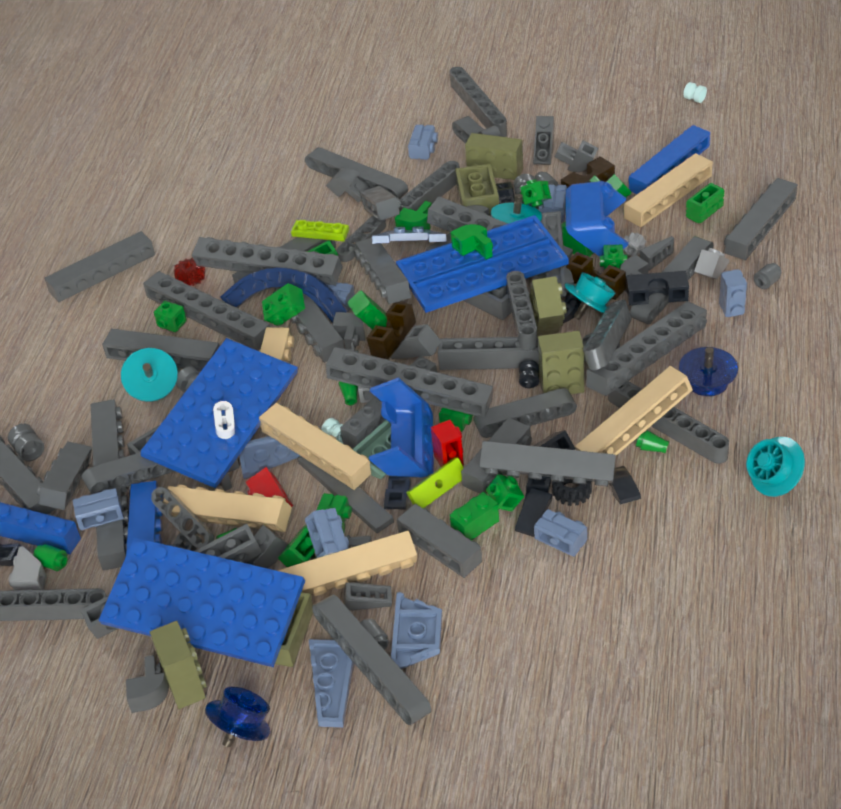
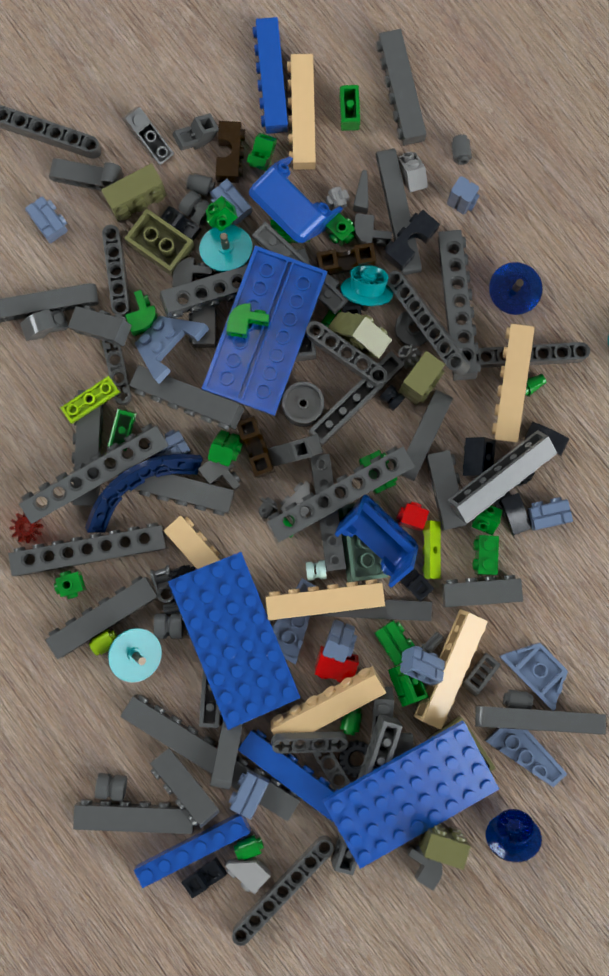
camera: 55 degrees left, 40 degrees up
white beam [213,401,235,439] -> none
green brick [262,283,305,326] -> none
none -> dark grey wheel [282,382,324,427]
none -> sand blue brick [323,620,357,663]

